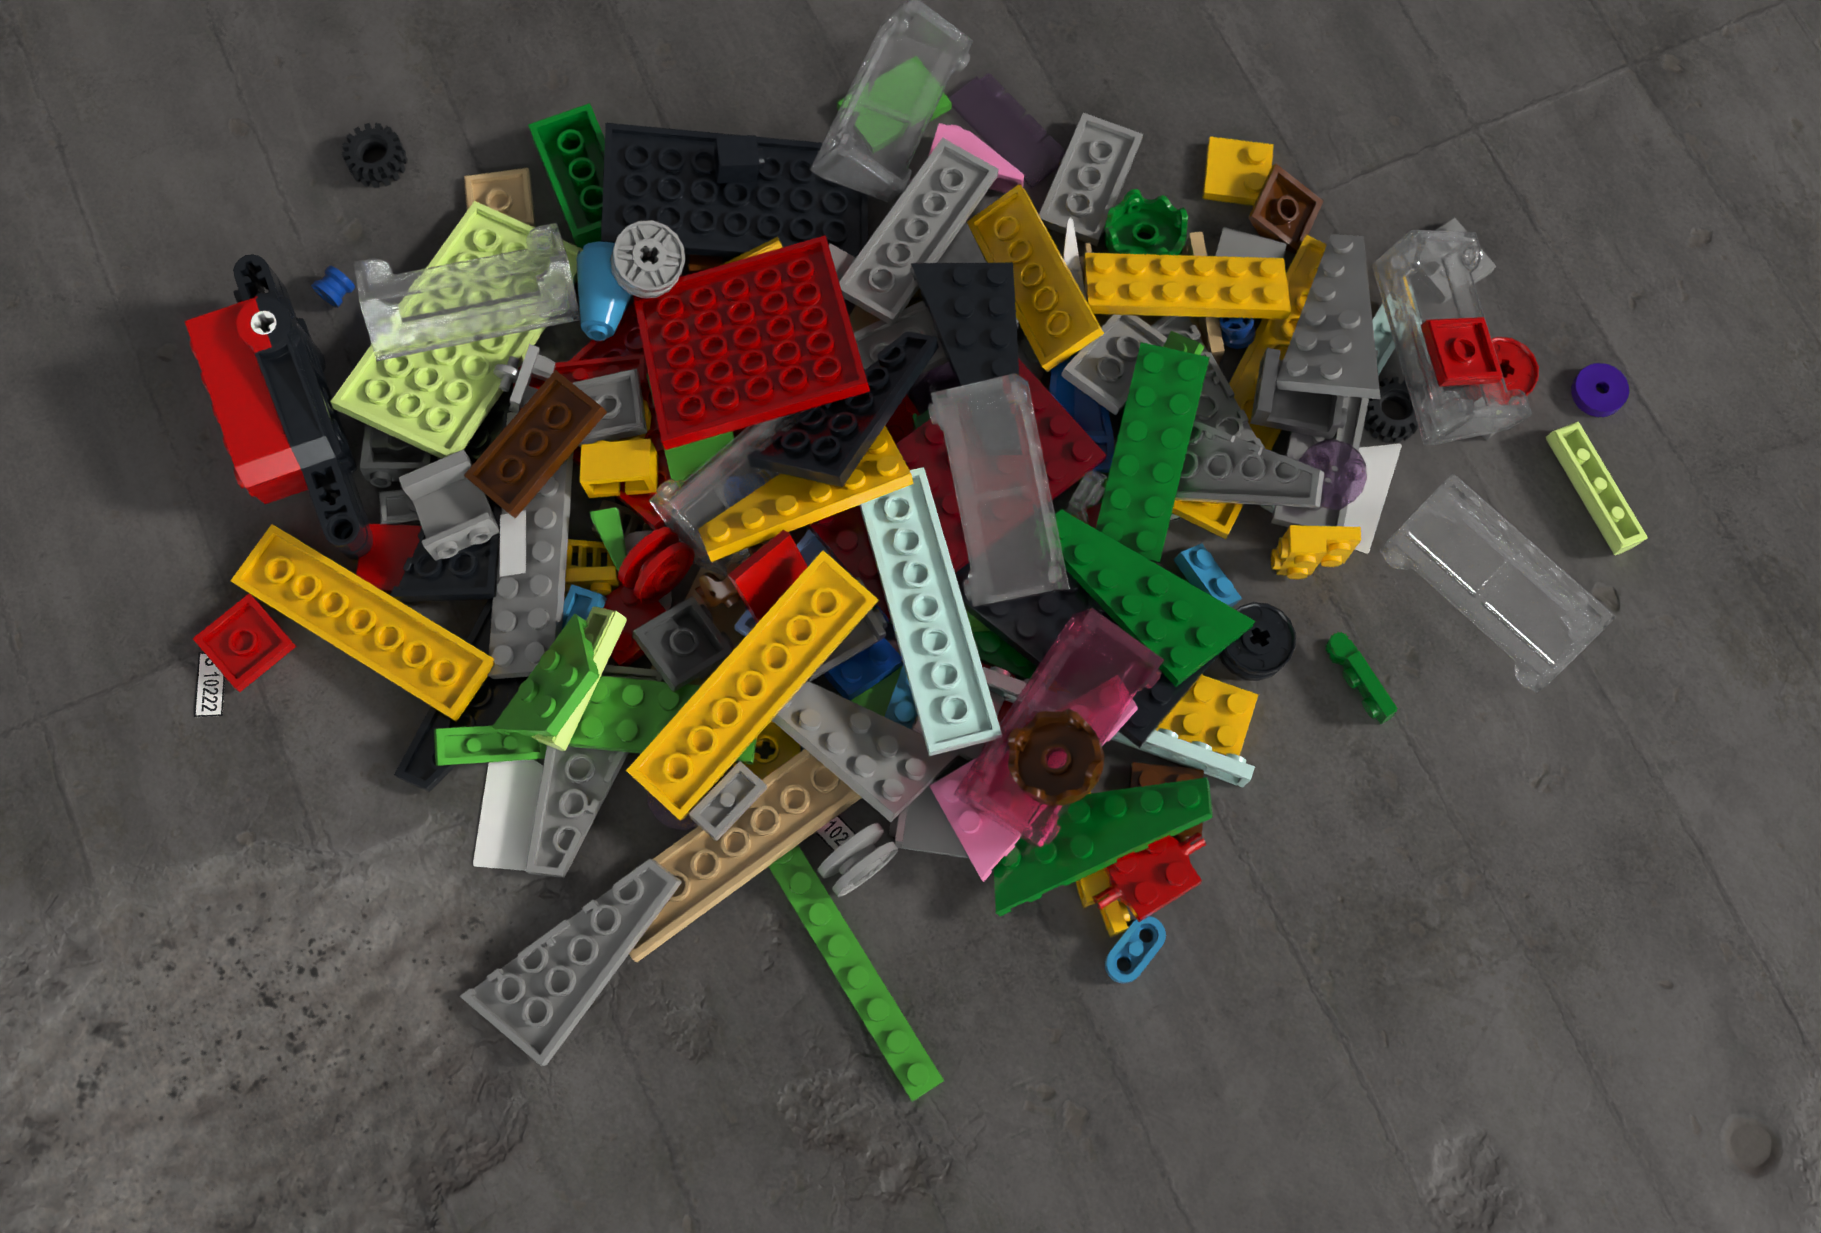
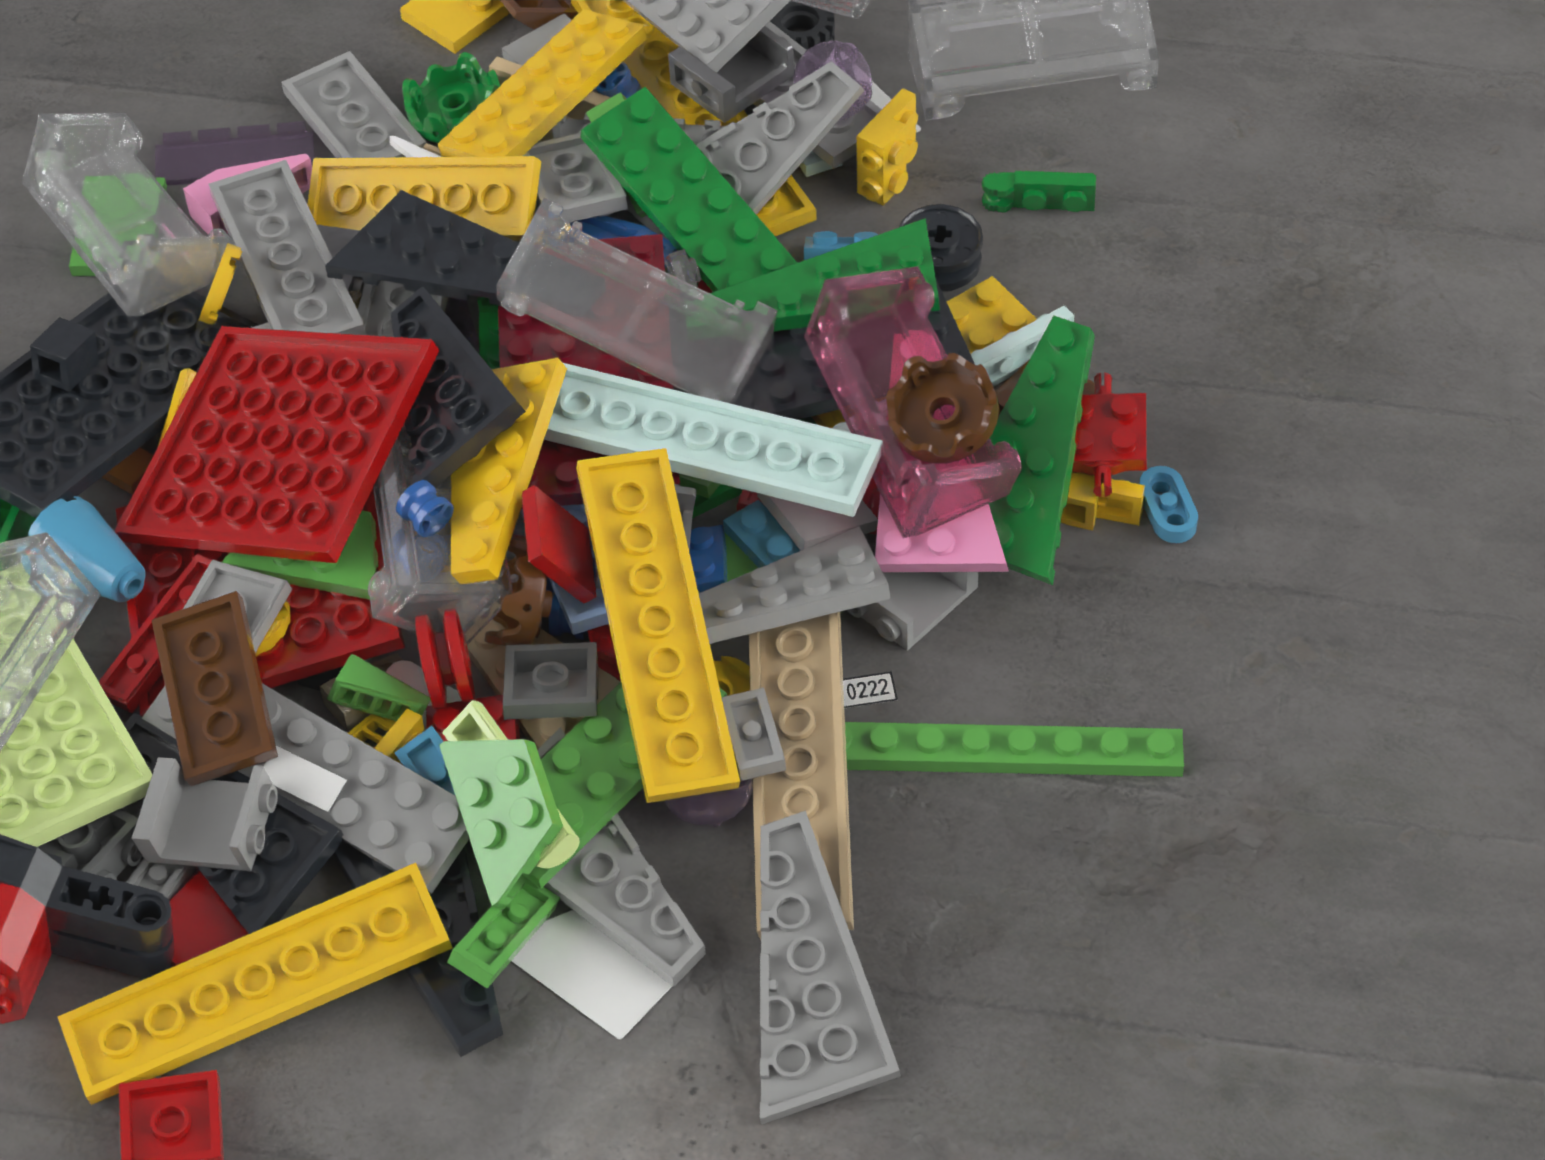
camera: 50 degrees left, 20 degrees down
light grey hips [493,344,556,413] -> none
yellow piece [580,437,659,498] -> none
light grey wheel [610,220,685,298] -> none
light grey wheel [818,823,898,897] -> none
none -> yellow tile [198,243,242,325]
none -> blue wheel [396,480,454,538]

